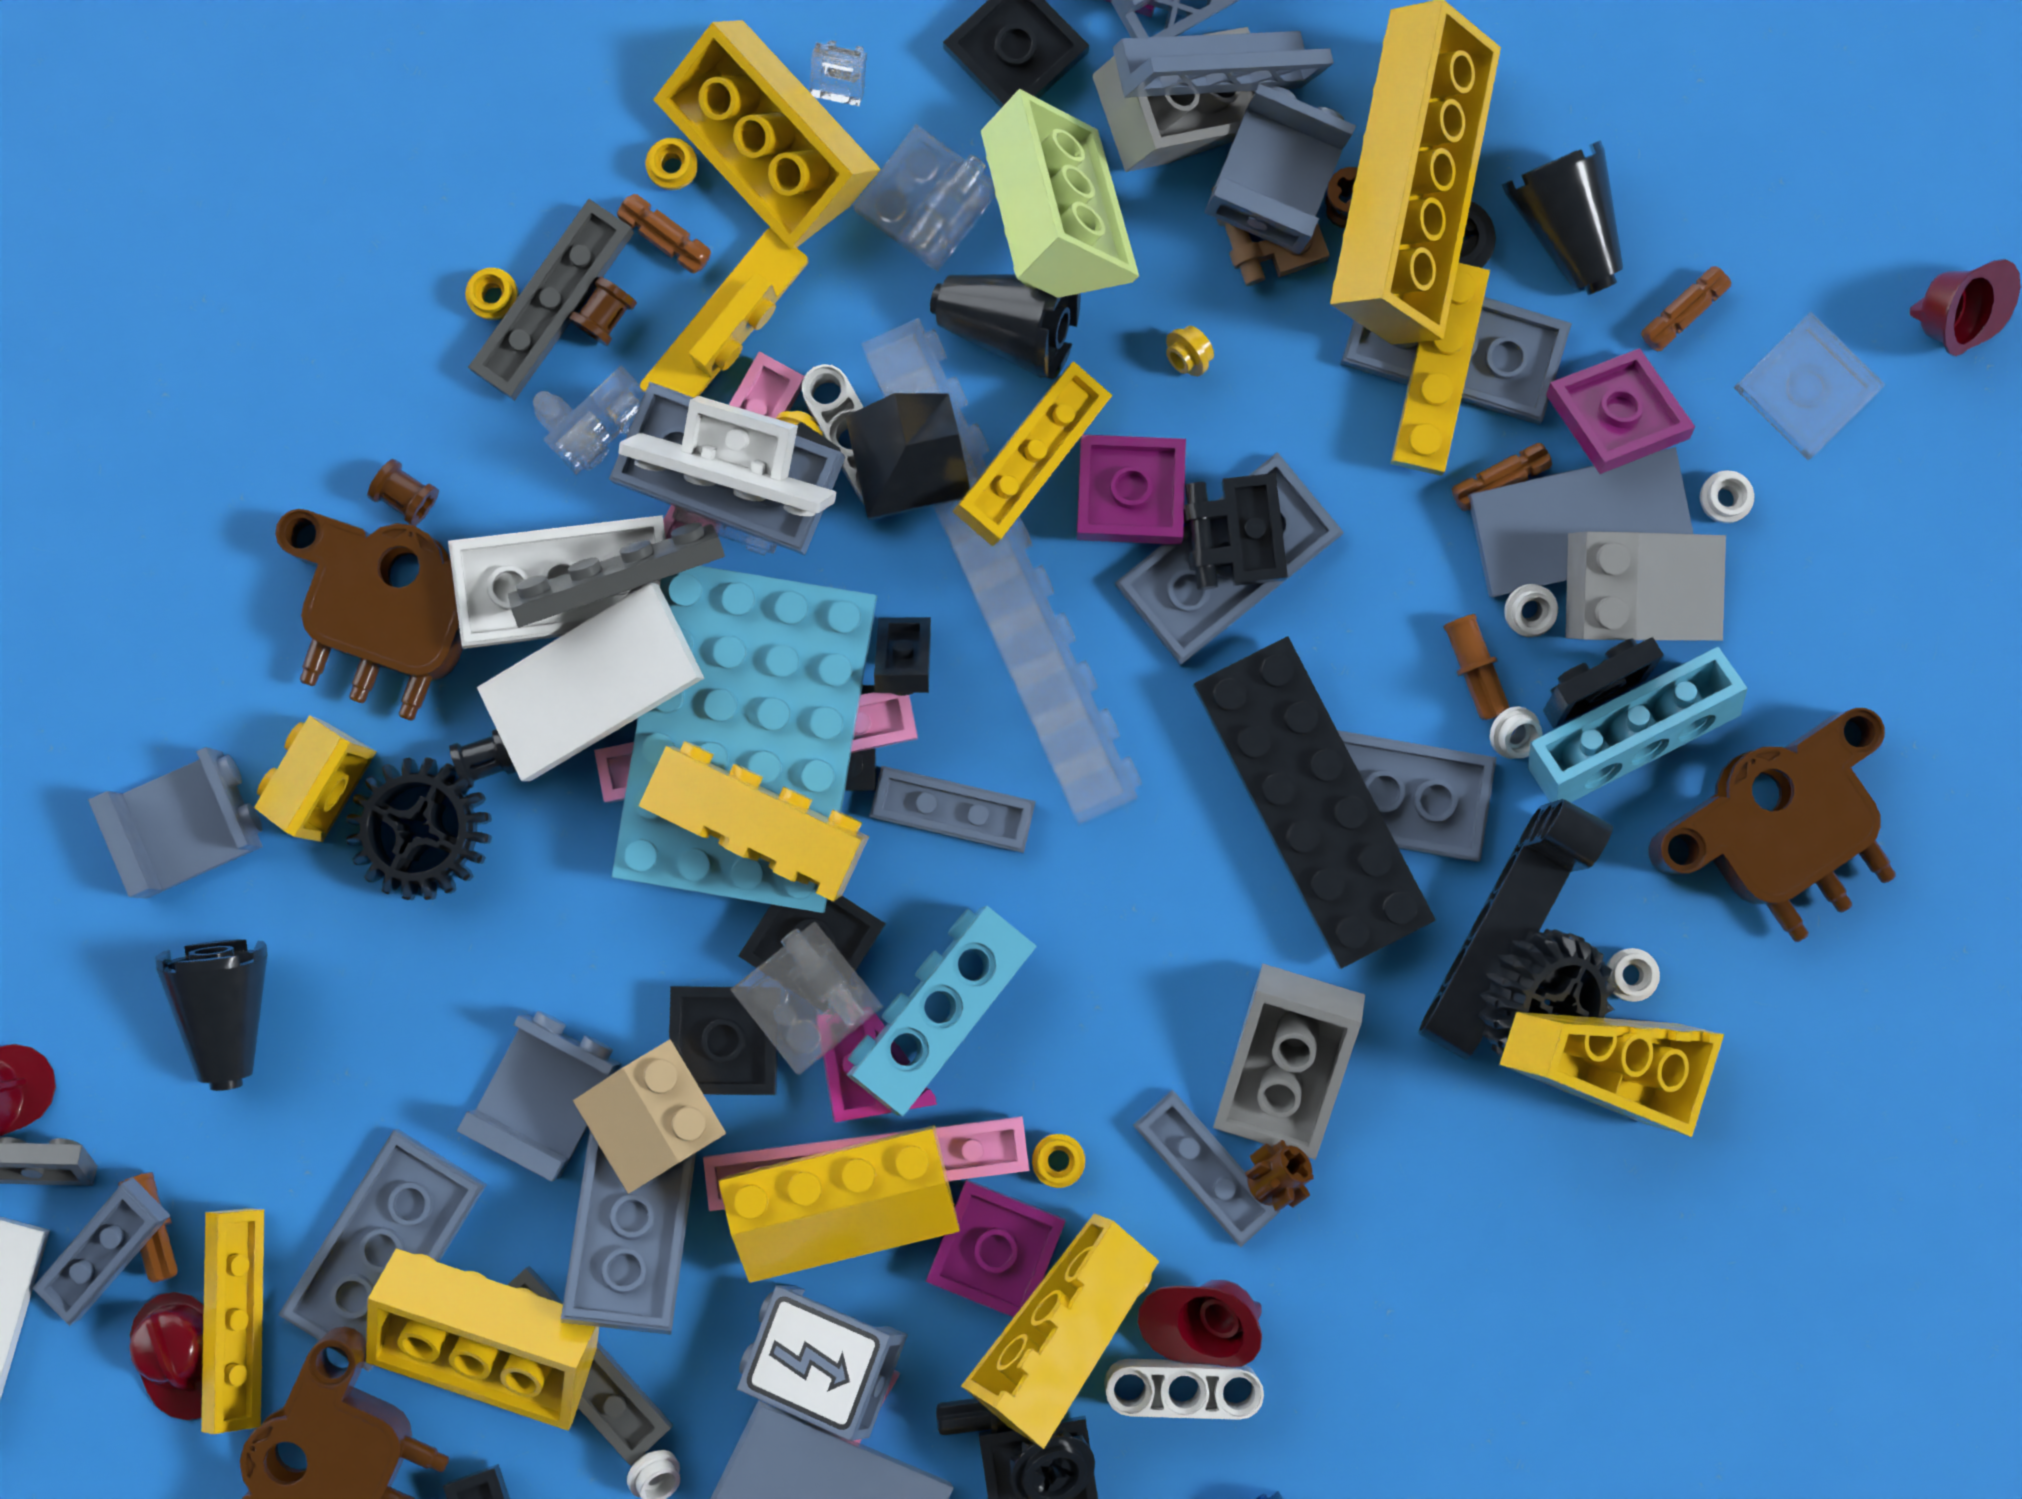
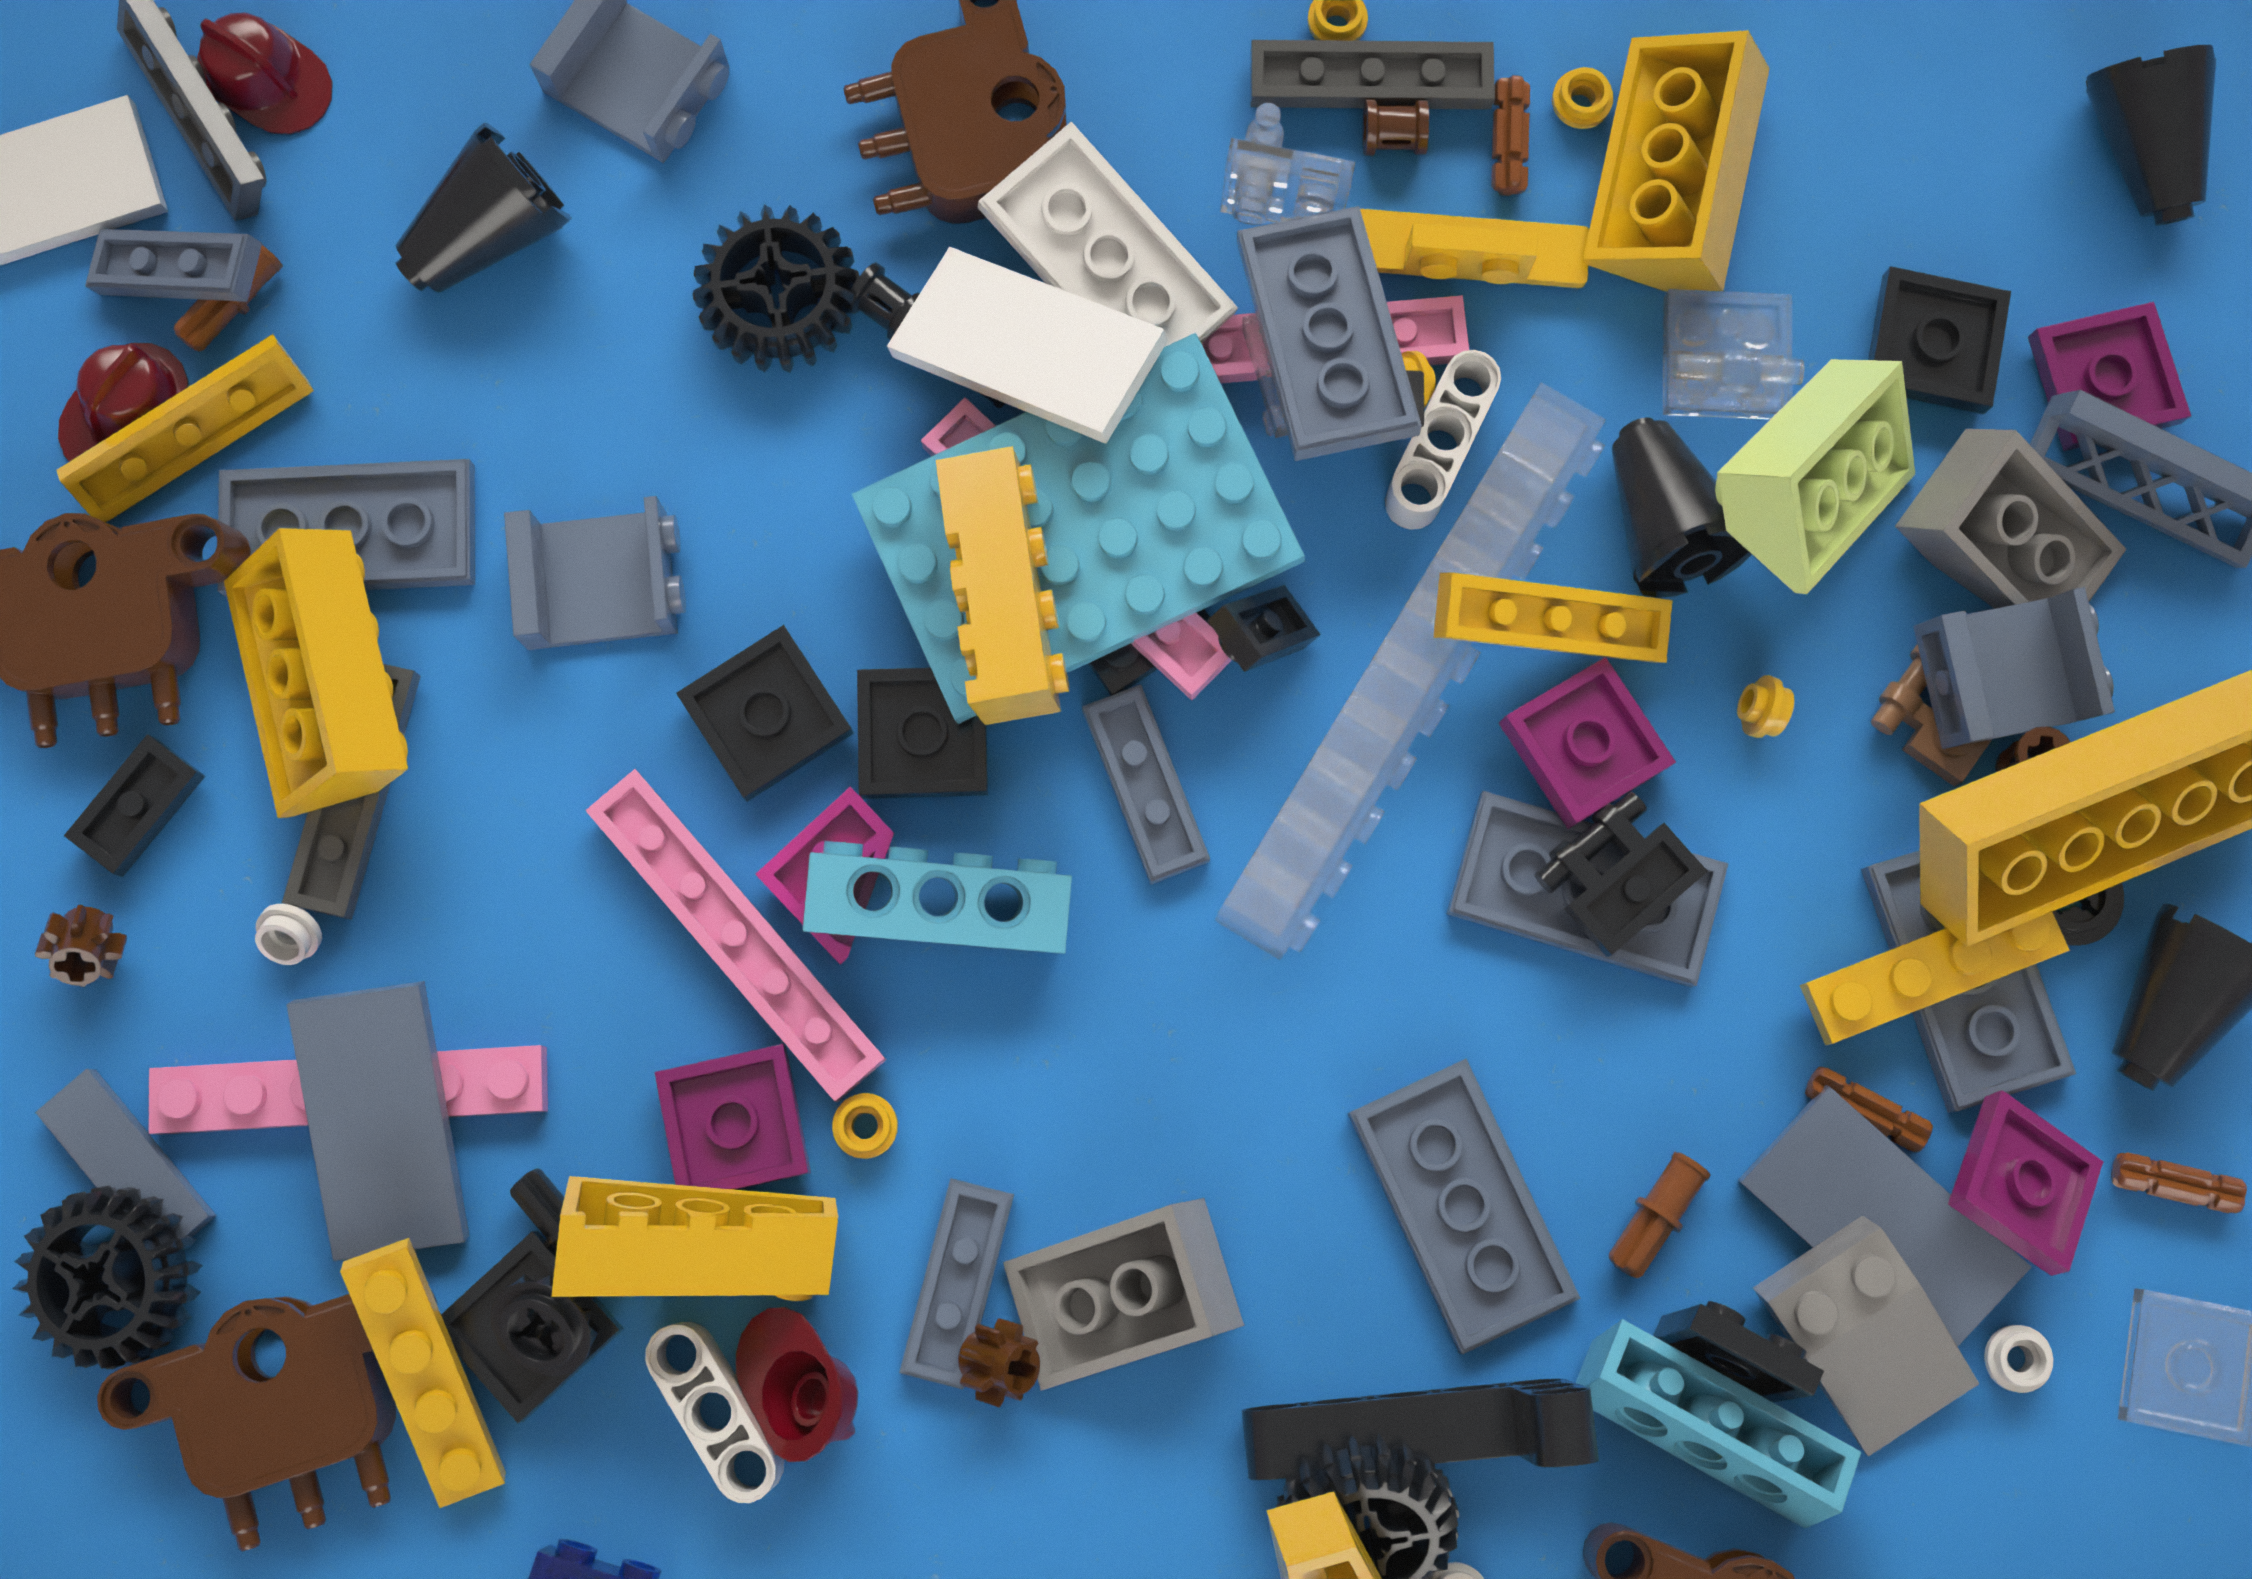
camera: 50 degrees right, 5 degrees down
yellow slope [254,715,377,842] -> none
reddish brown bush [367,459,439,526] -> none
dark grey plate [508,523,725,628] -> none
sand blue tile [561,1131,696,1335] -> none
tan slope [573,1040,726,1194] -> none
white bracket [618,396,837,516] -> none
yellow slope [719,1125,960,1283] -> none
clear plate [730,921,884,1075] -> none
panel [737,1286,908,1441] -> none
clear tile [809,40,867,107] -> none
black slope [845,393,970,520] -> none
sand blue fence [1113,31,1334,98] -> none
black plate [1192,636,1436,969] -> none
white plate [1490,706,1542,759] -> none
white plate [1504,584,1558,637] -> none

